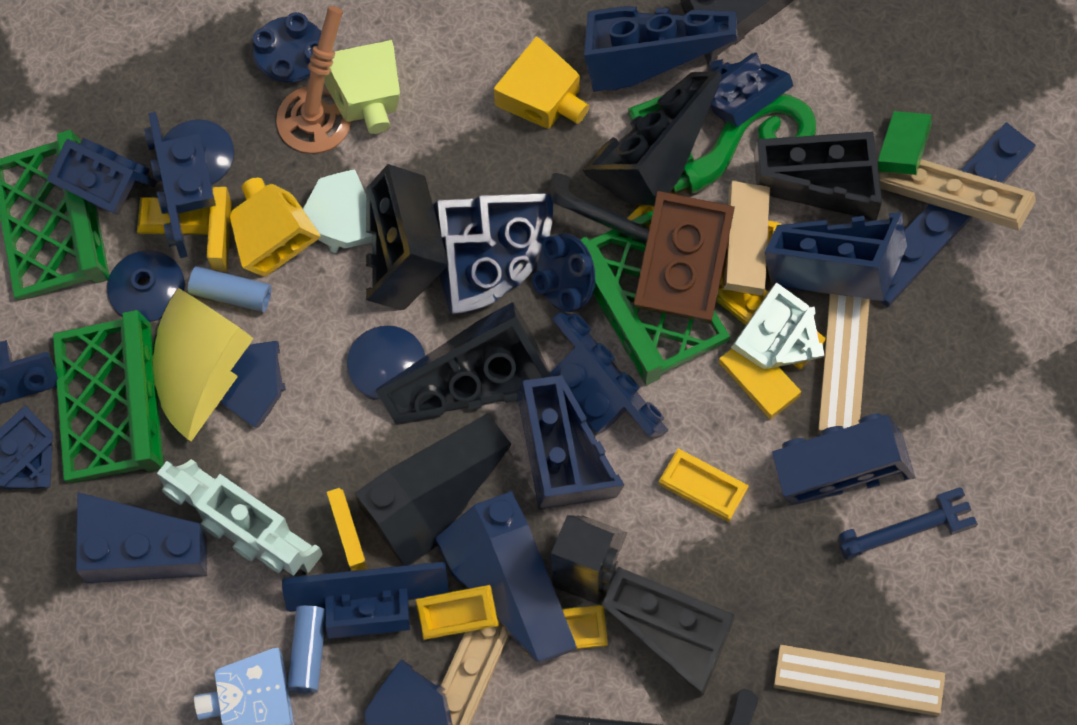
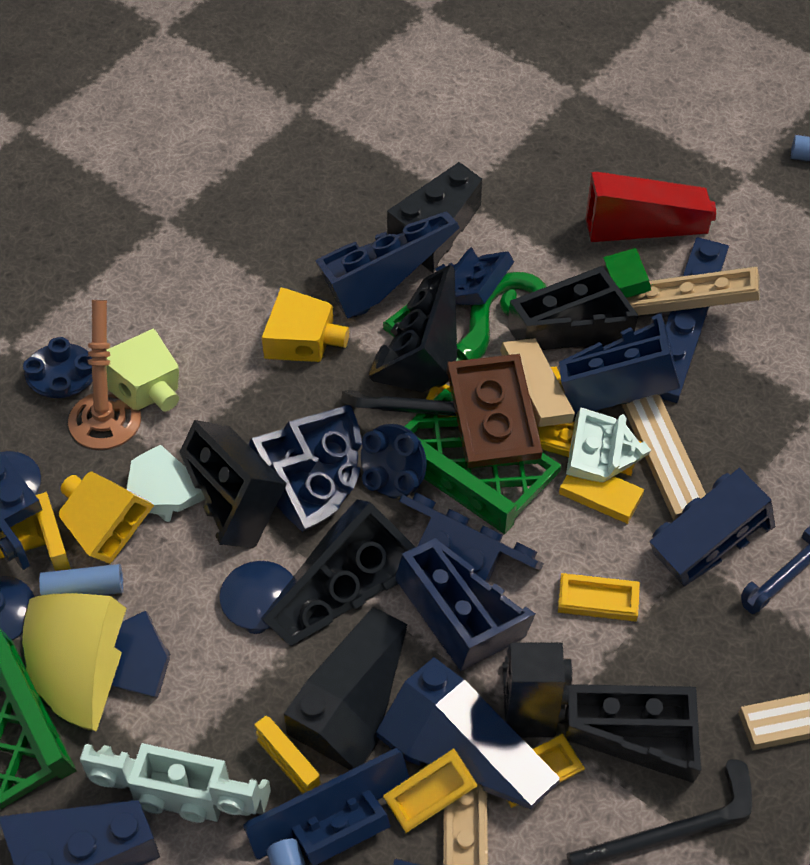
camera: 25 degrees left, 15 degrees down
none -> red slope [585,172,716,242]

